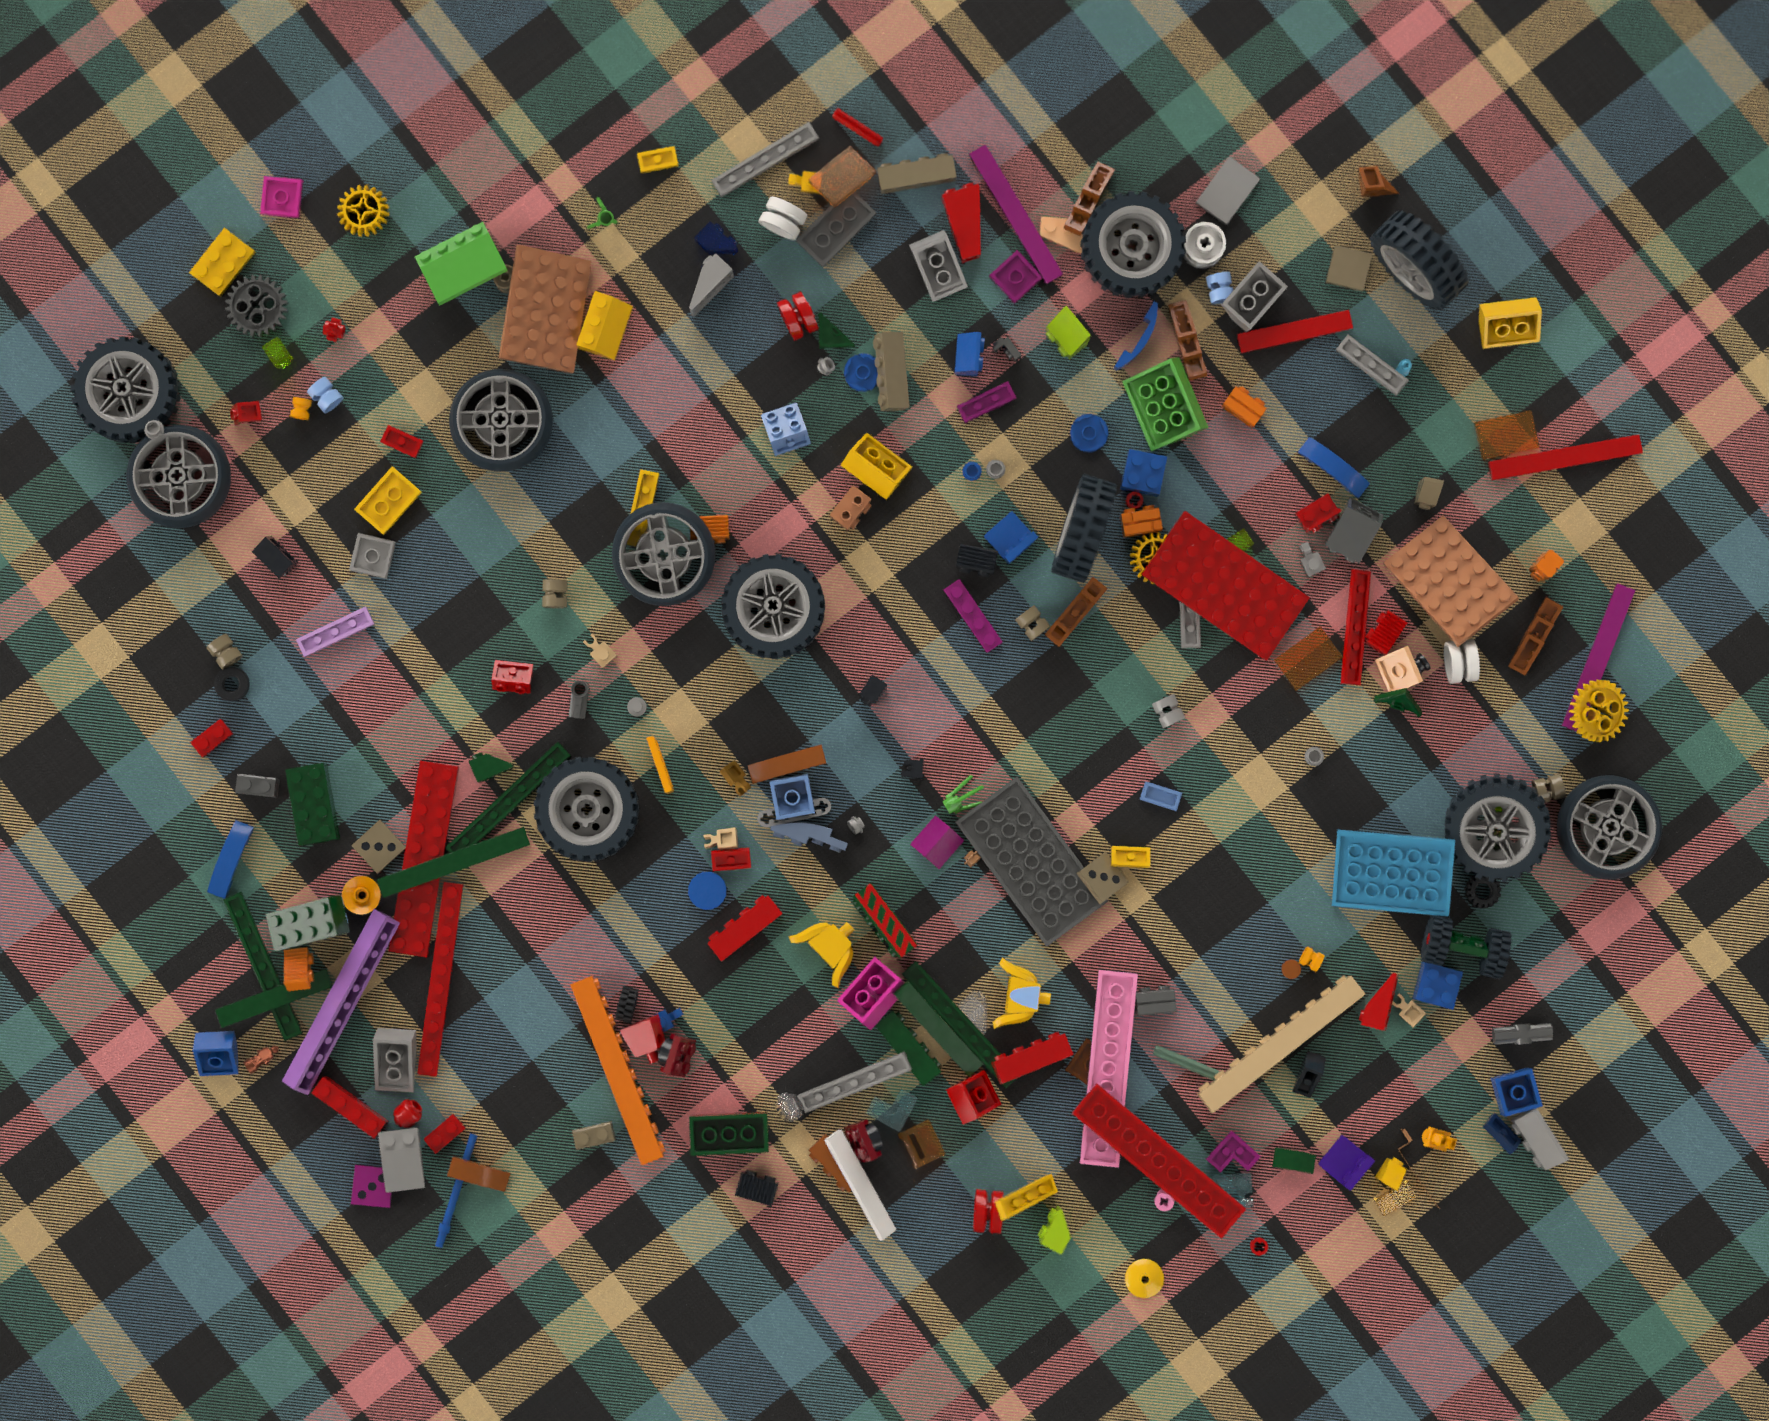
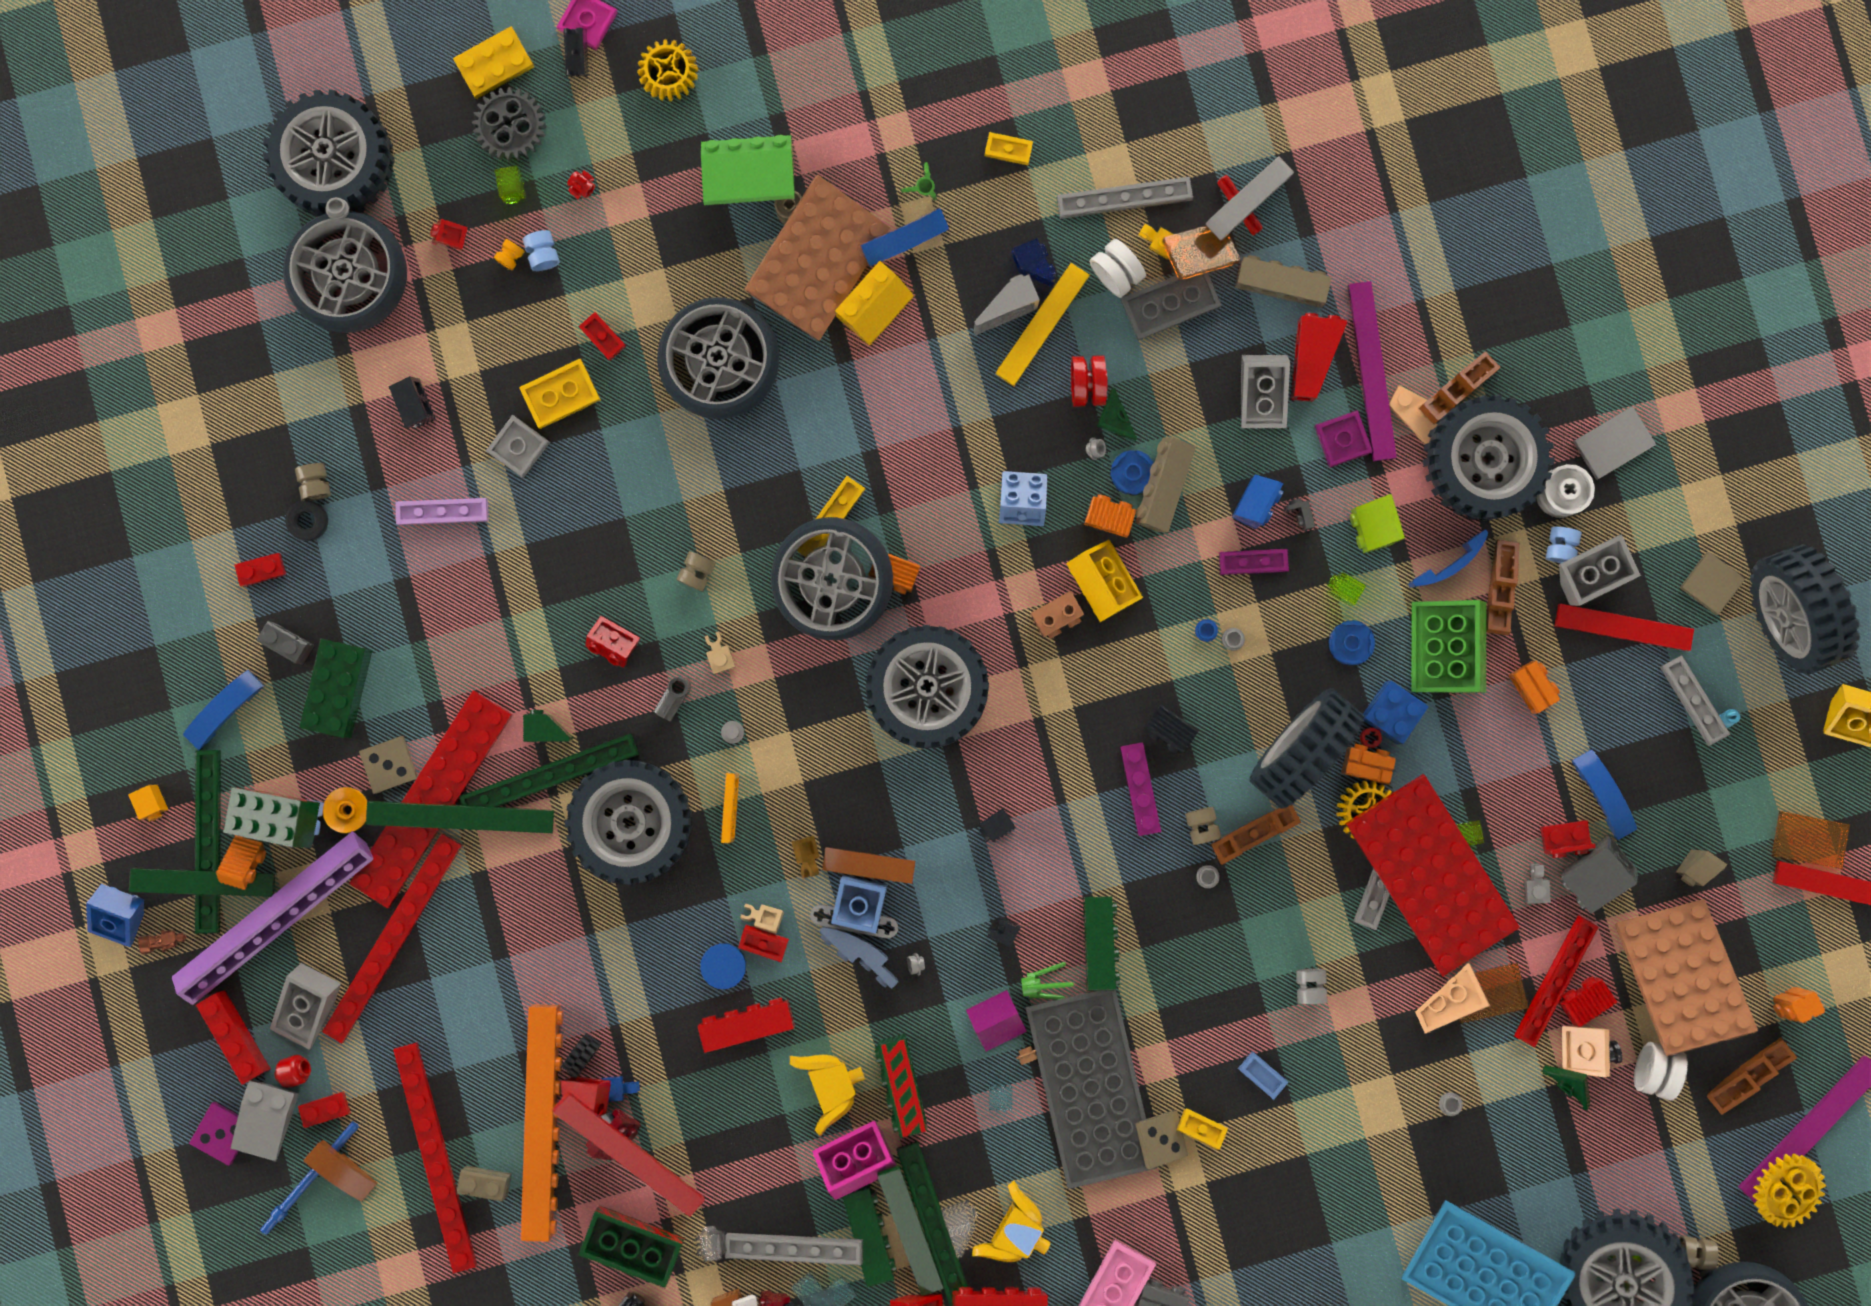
camera: 25 degrees right, 0 degrees up
blue bracket [984,511,1038,565] -> none
dark orange slope [1359,166,1399,197] -> none
none -> light orange brick [128,785,168,822]
none -> red plate [393,1042,477,1274]
none -> red tile [552,1092,705,1217]
none -> black hinge [563,28,589,76]
none -> blue slope [860,208,949,266]
none -> clear light blue plate [989,1086,1012,1111]
none -> yellow tile [996,263,1090,386]
none -> dark green brick [1083,896,1120,991]
none -> orange brick [1084,495,1136,538]
none -> light grey plate [1196,865,1219,888]
none -> light grey beam [1205,156,1294,241]
none -> clear neon green brick [1327,572,1366,607]
none -> light nougat wing [1415,963,1490,1033]

